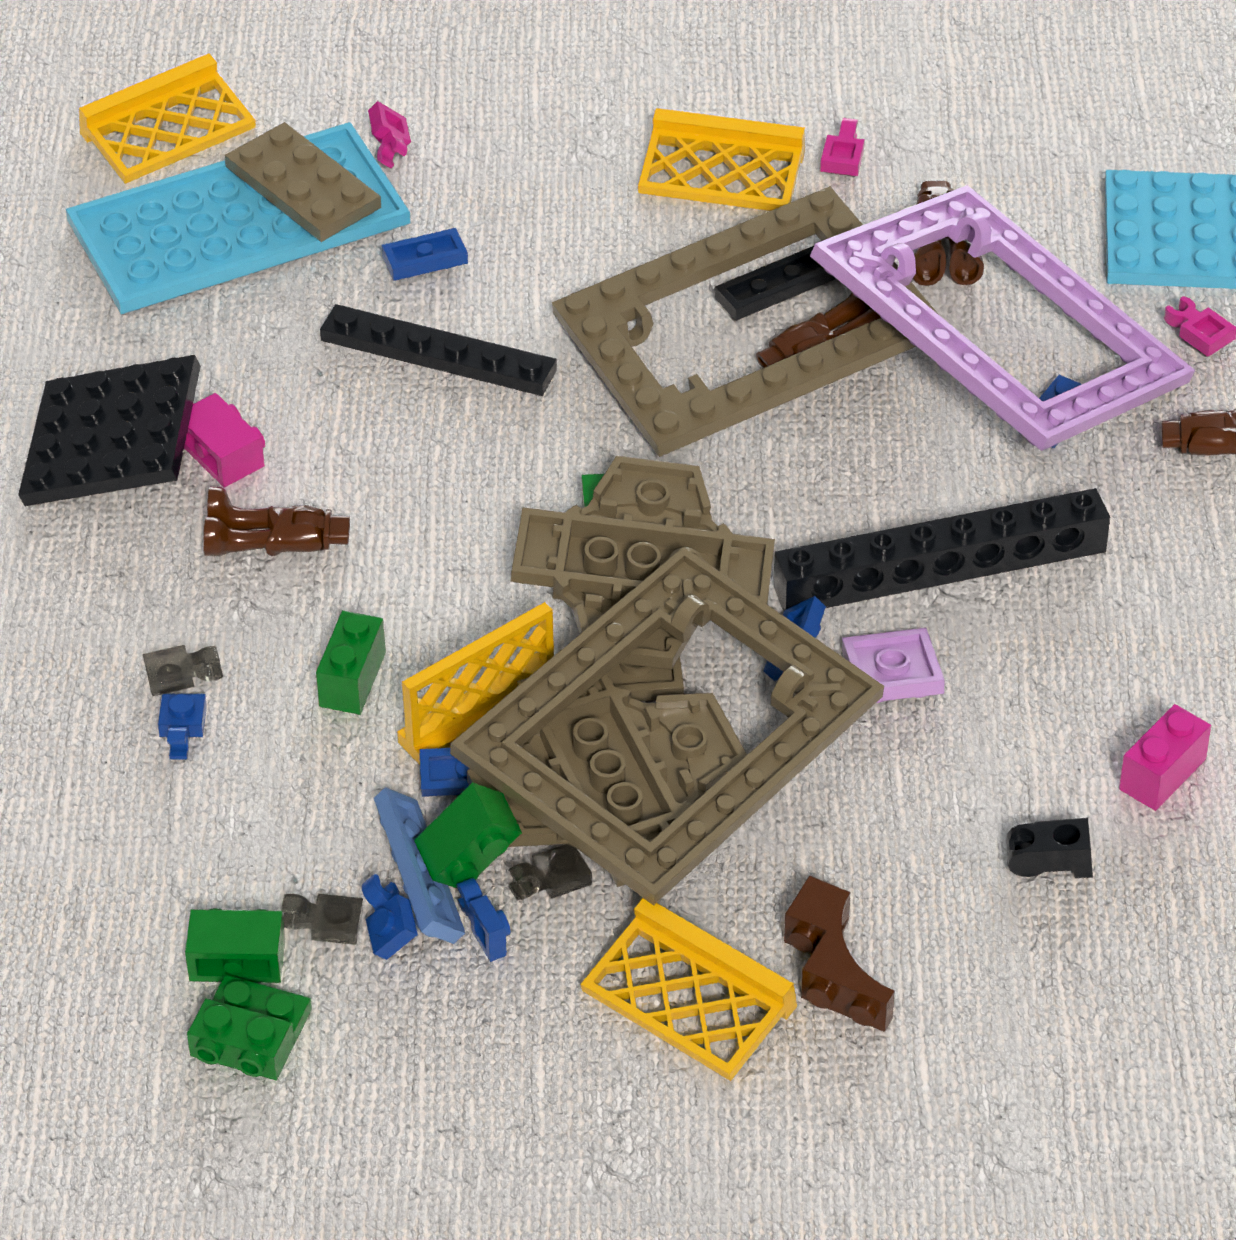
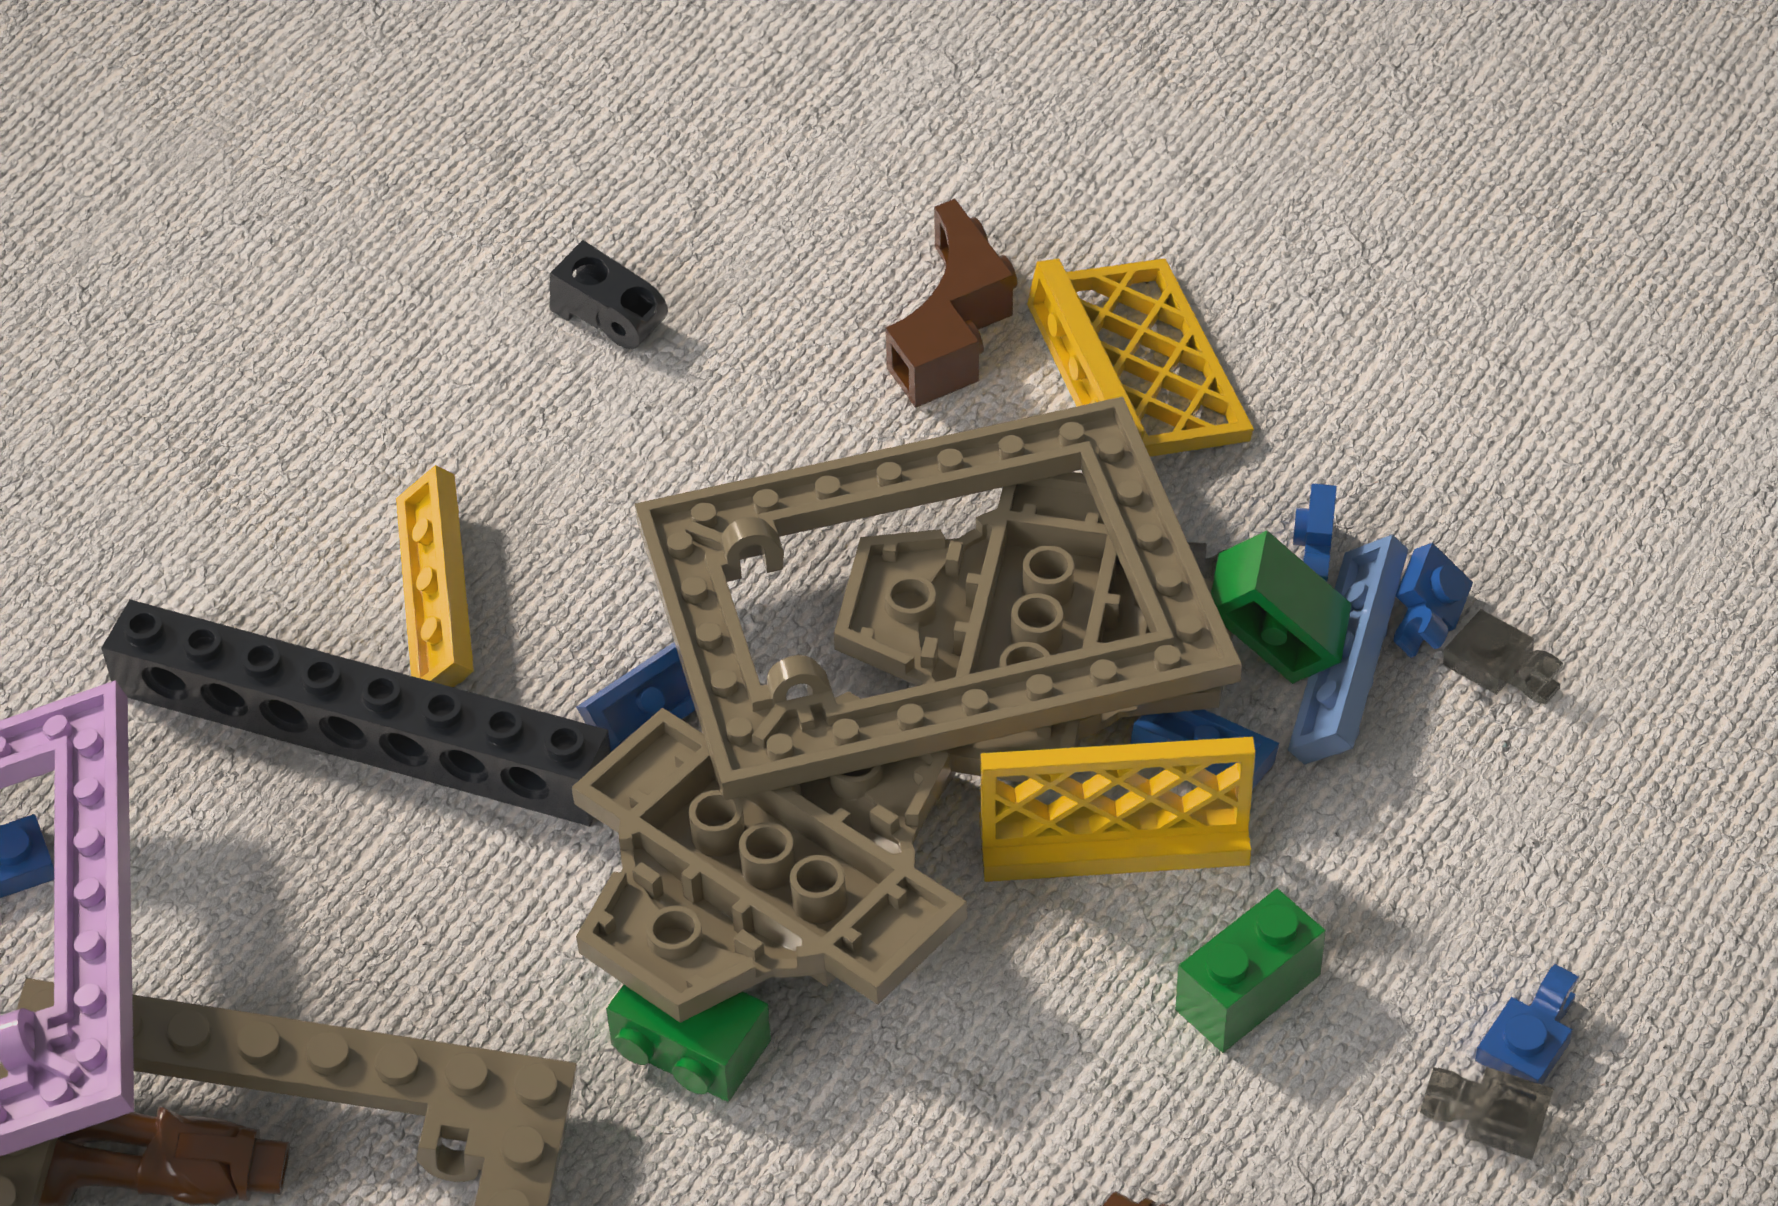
camera: 145 degrees left, 5 degrees up
green brick [185,908,285,983] -> none
green plate [187,975,312,1081] -> none
lavender plate [842,628,945,703] -> none
dark pink brick [1119,704,1211,811] -> none
none -> yellow plate [396,465,474,687]

